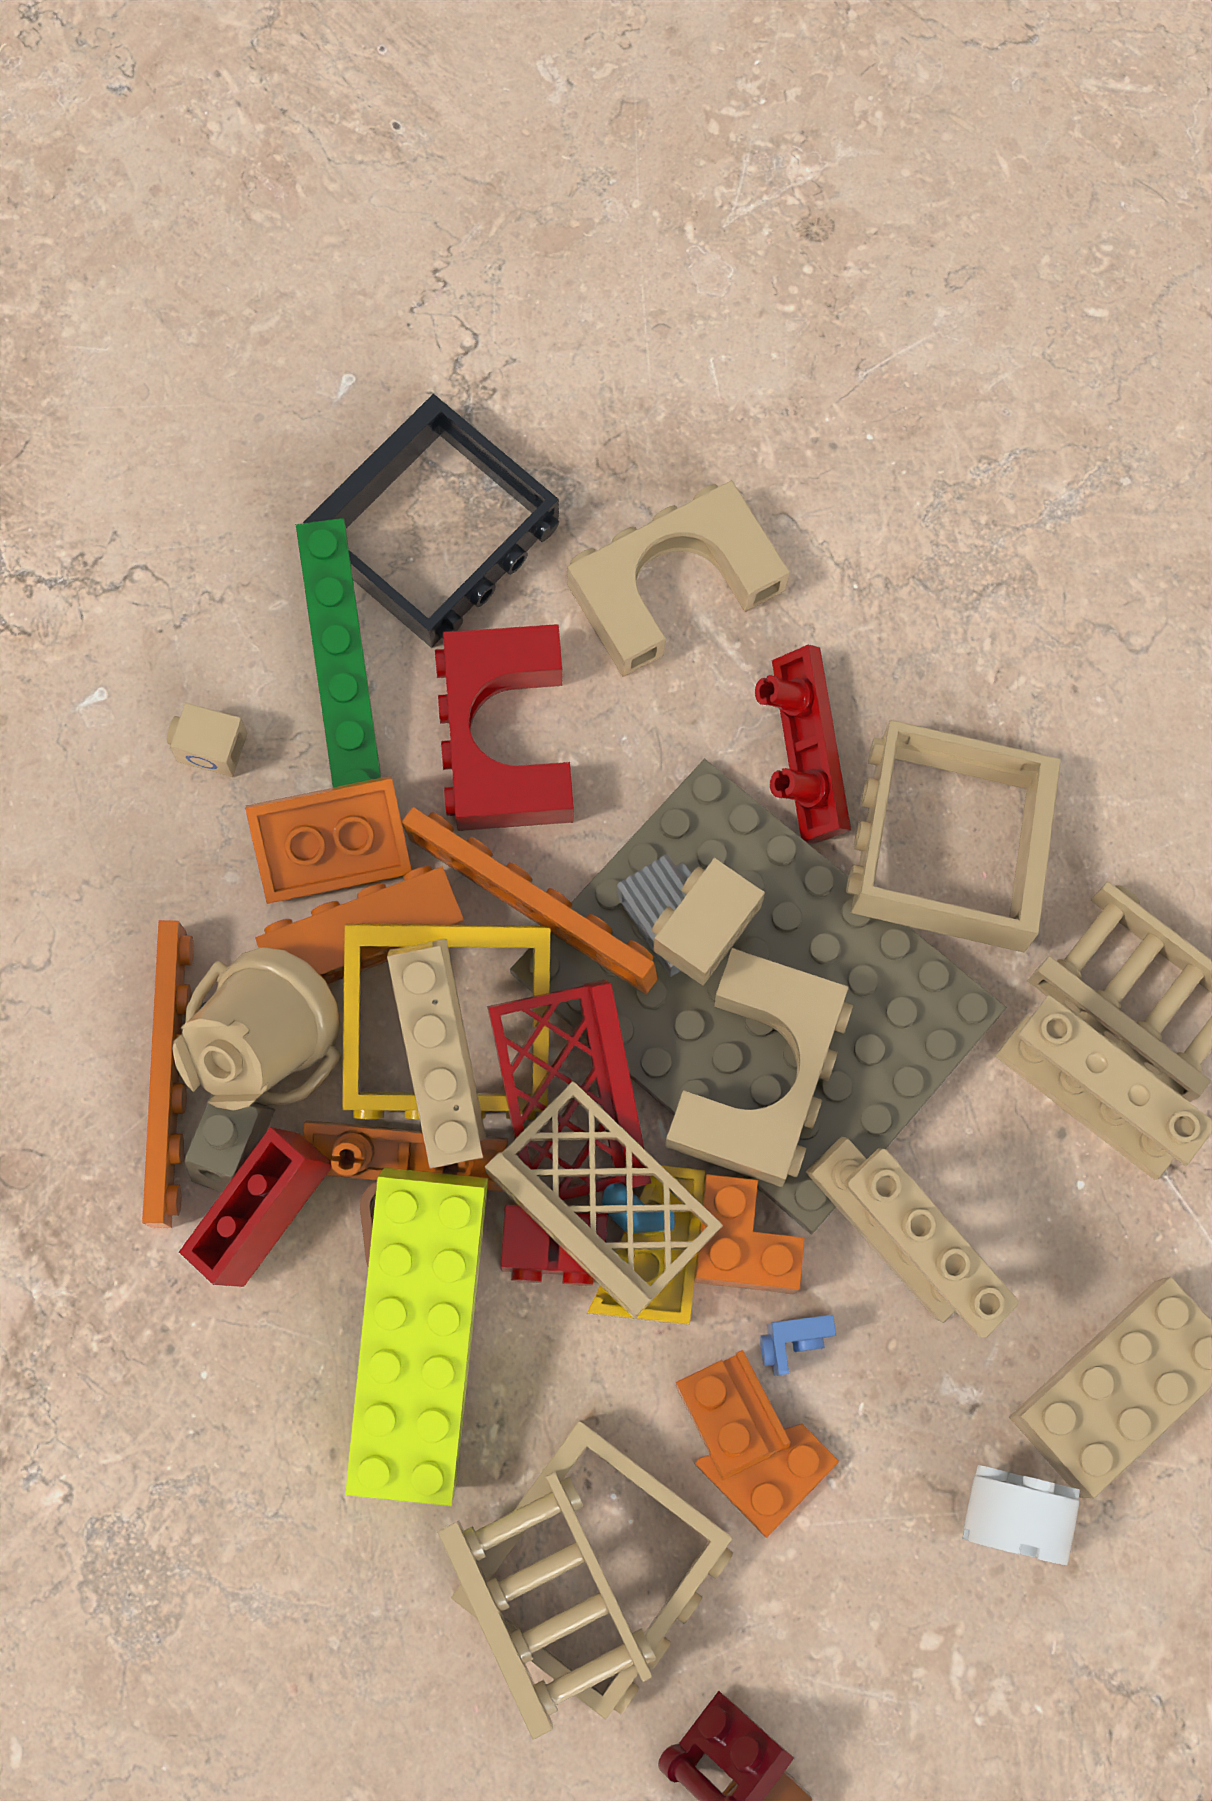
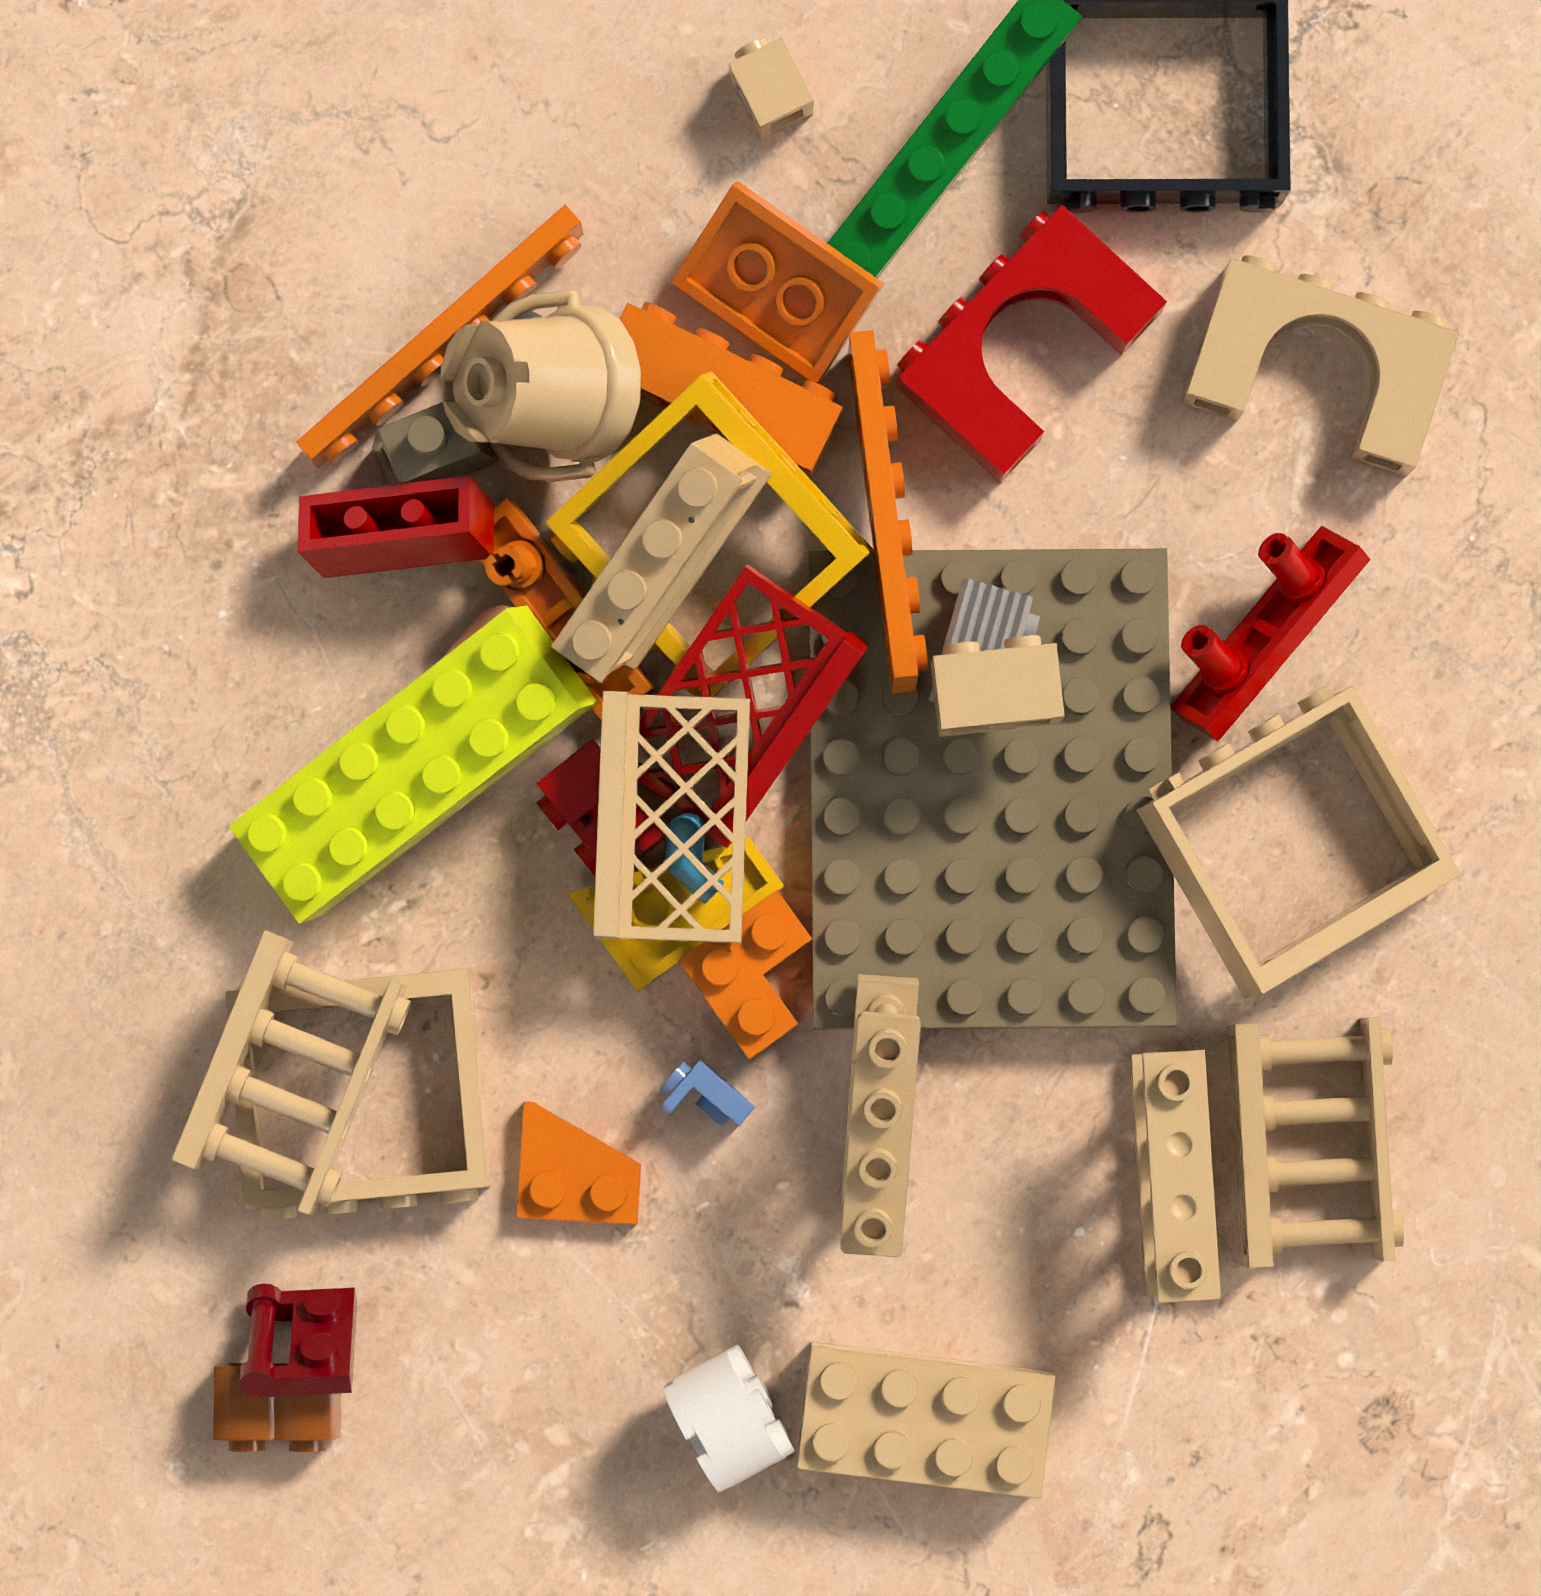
camera: 50 degrees right, 10 degrees up
tan arch [666,948,853,1187] -> none
orange plate [676,1350,791,1480] -> none

